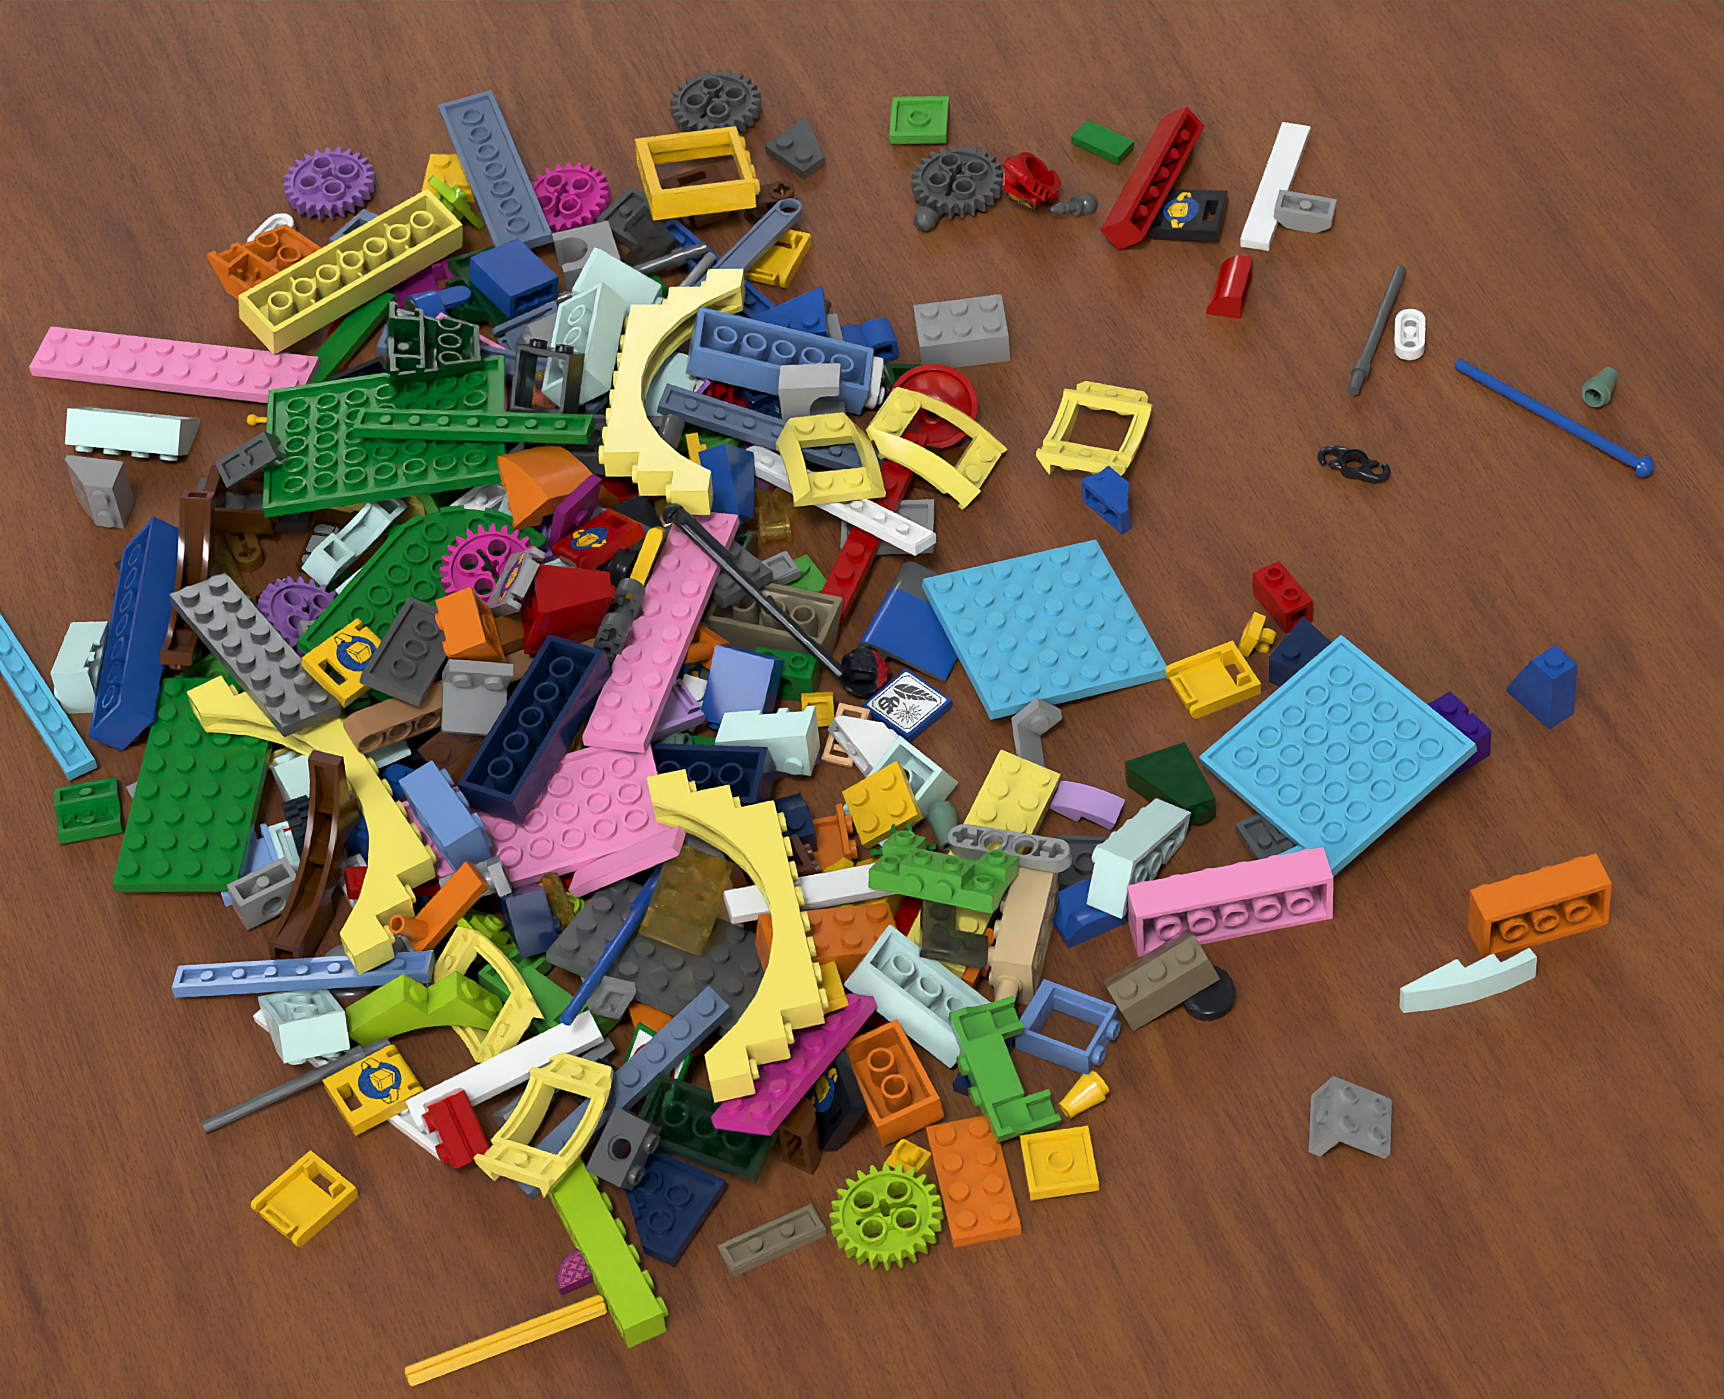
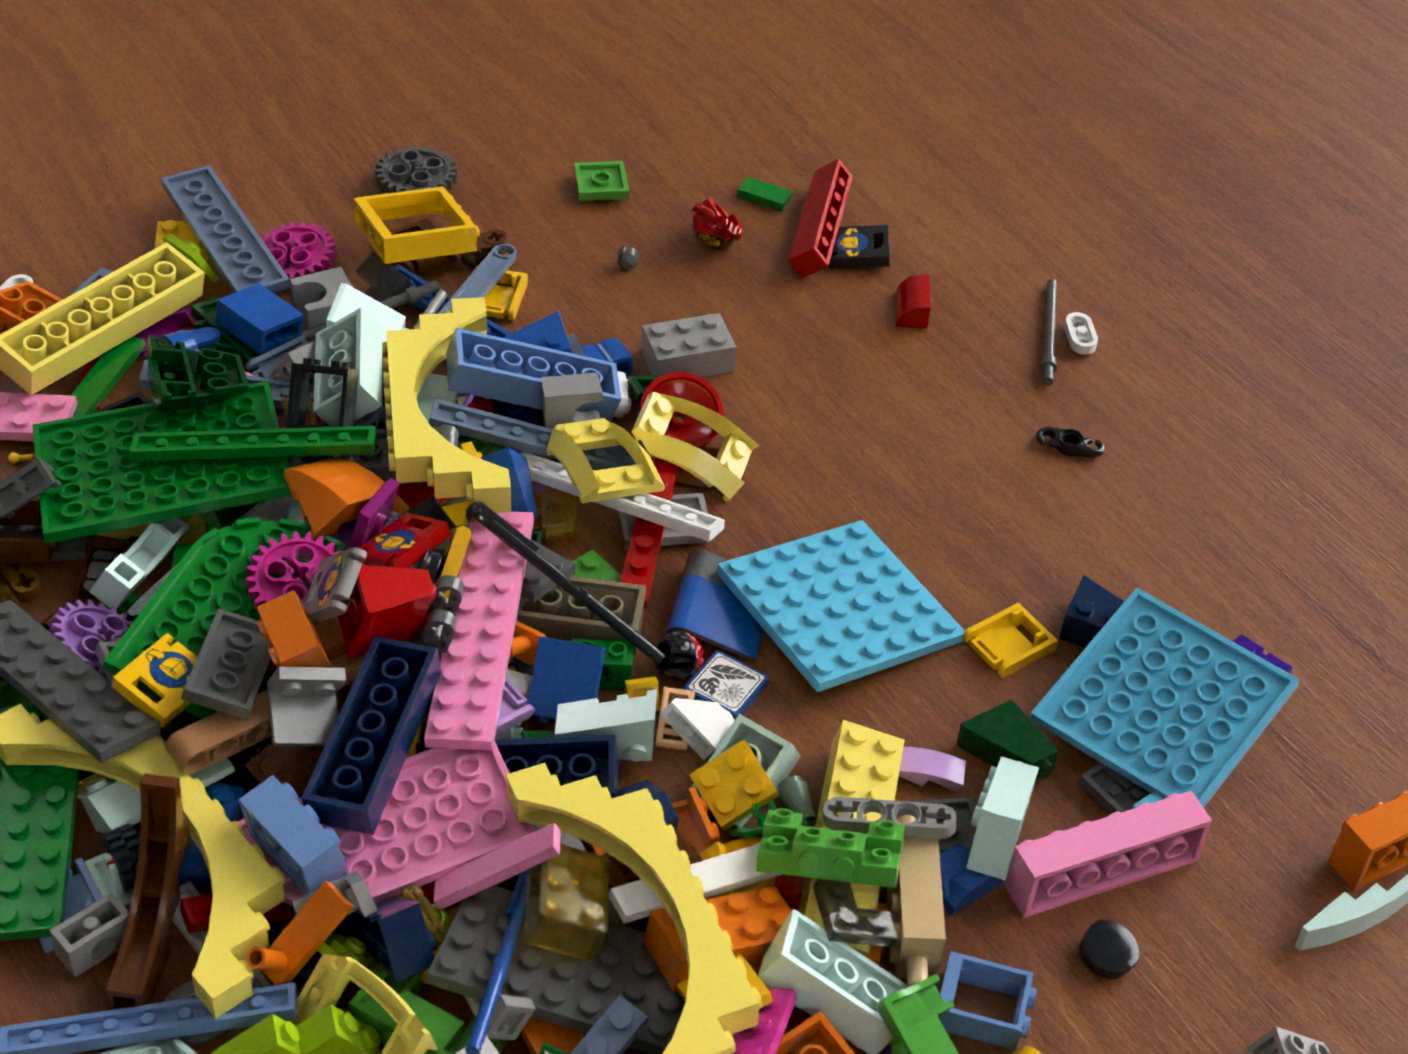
camera: 20 degrees left, 5 degrees down
medium lavender gear [283,147,376,220] -> none
dark grey wing [596,186,652,254] -> none
light grey tile [761,551,801,585] -> none
dark grey wing [765,118,825,180] -> none
dark grey gear [911,144,1004,219] -> none
light grey bracket [1011,697,1062,767] -> none
light yellow wedge [1036,381,1153,475] -> none
dark grey bar [1050,193,1098,216] -> none
blue slope [1081,466,1131,535] -> none
dark tan slope [1103,929,1220,1031] -> none
yellow tile [1238,612,1276,657] -> none
white tile [1240,122,1310,251] -> none
red brick [1253,561,1313,634] -> none
light grey slope [1273,189,1337,234] -> none
blue bar [1455,359,1655,478] -> none
blue slope [1506,645,1578,730] -> none
sand green cone [1582,367,1619,407] -> none

